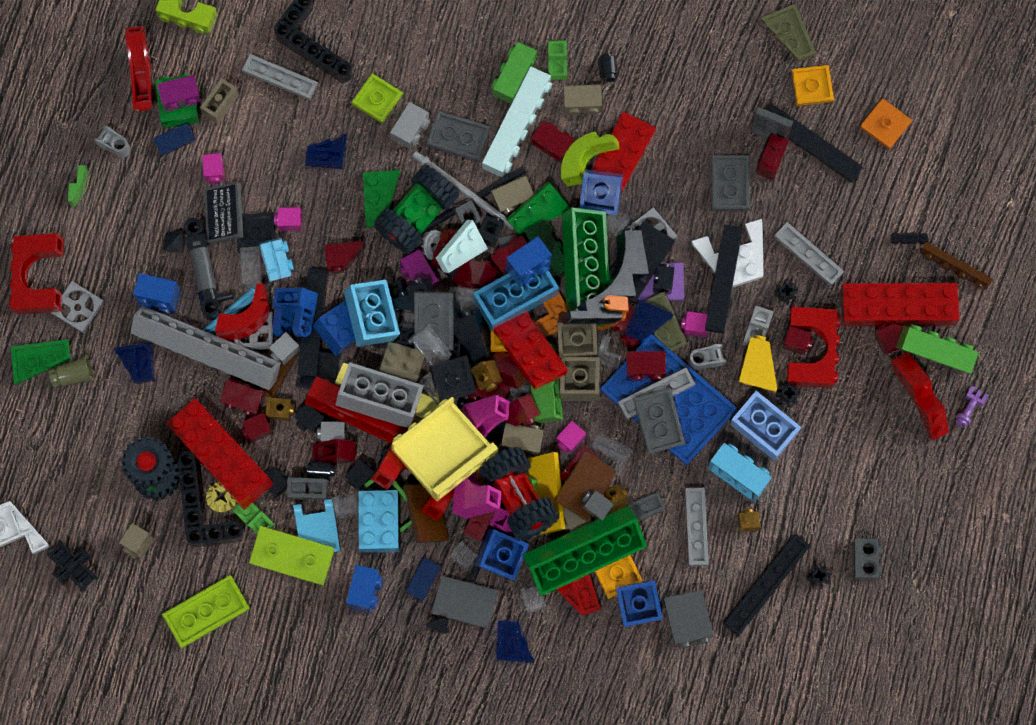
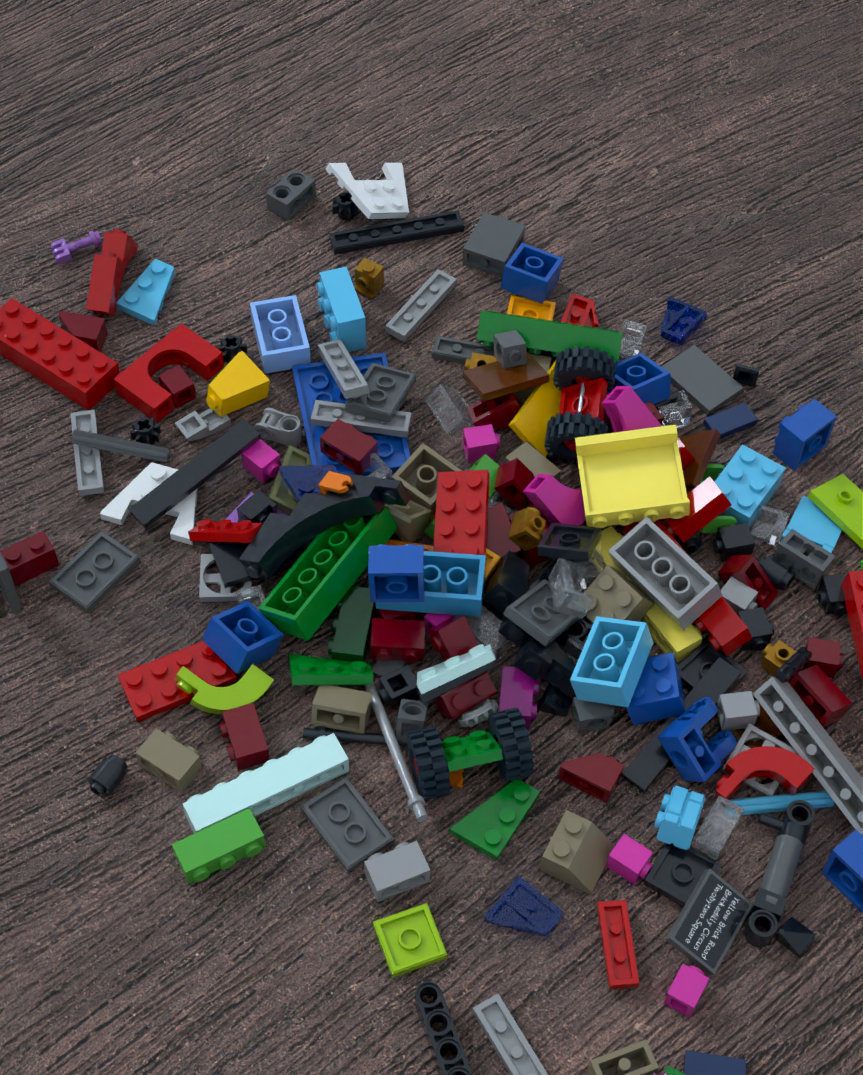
camera: 145 degrees left, 20 degrees down
bright green slope [548,41,567,80] -> none
bright green brick [896,324,979,374] -> none
none -> dark grey axle [71,429,170,462]
none -> medium azure wing [116,259,175,327]
none -> red plate [188,519,262,543]
none -> light grey plate [318,339,369,399]
none -> white wing [326,163,409,219]
none -> dark tan slope [540,810,615,895]
none -> red plate [597,900,639,990]
none -> black axle [776,647,812,683]

